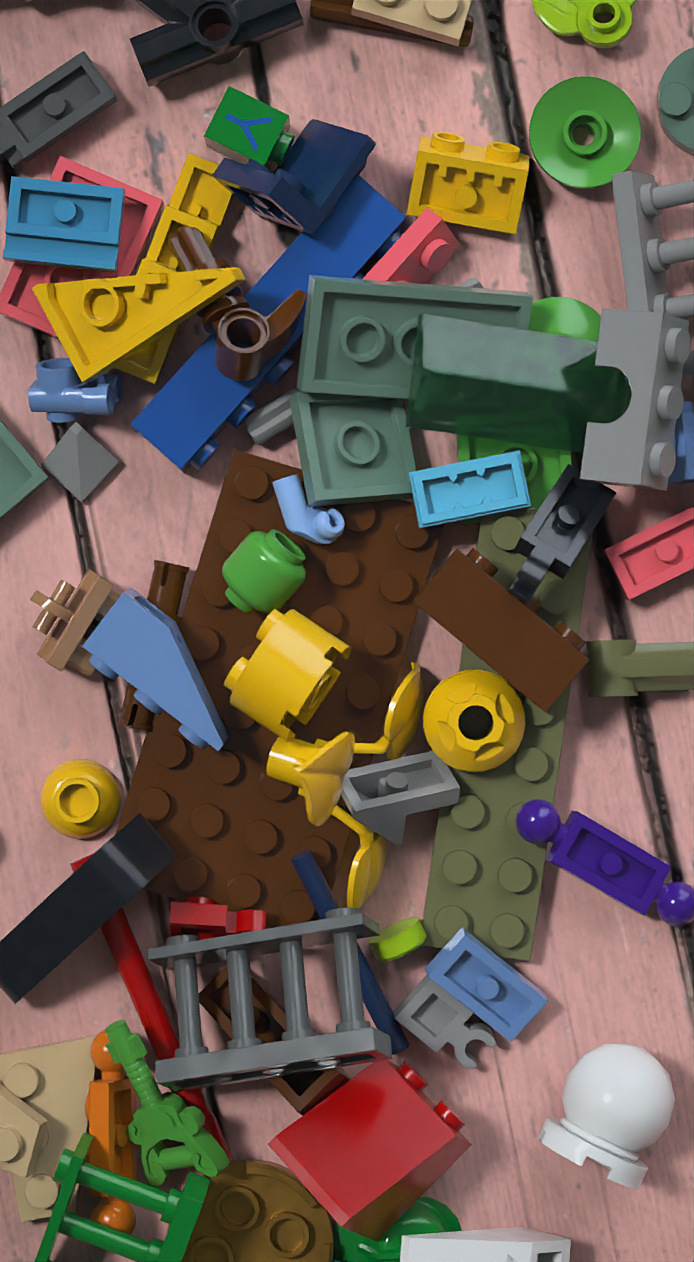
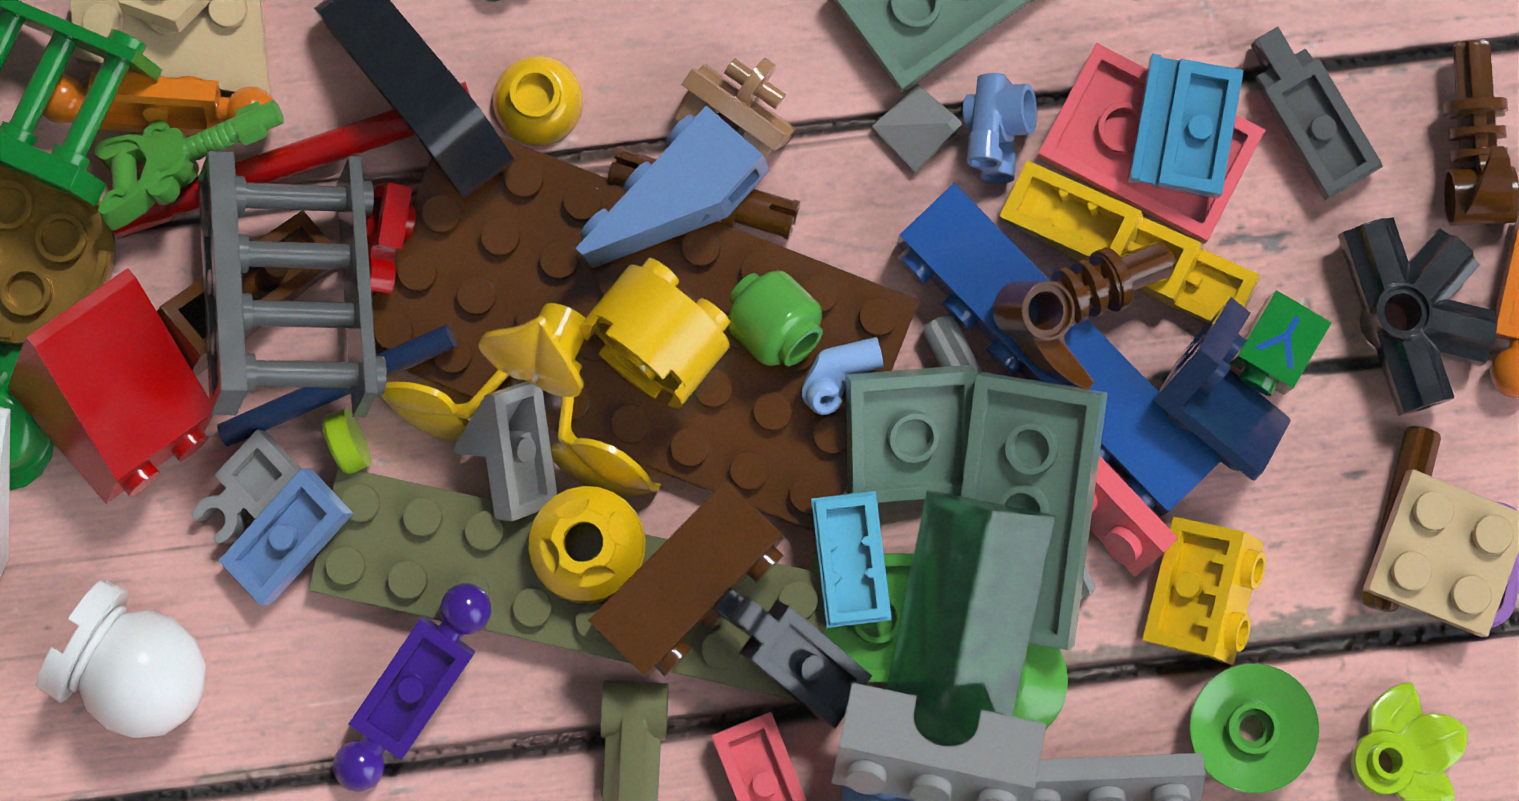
camera: 90 degrees right, 5 degrees down
yellow wing [32,267,246,382] -> none

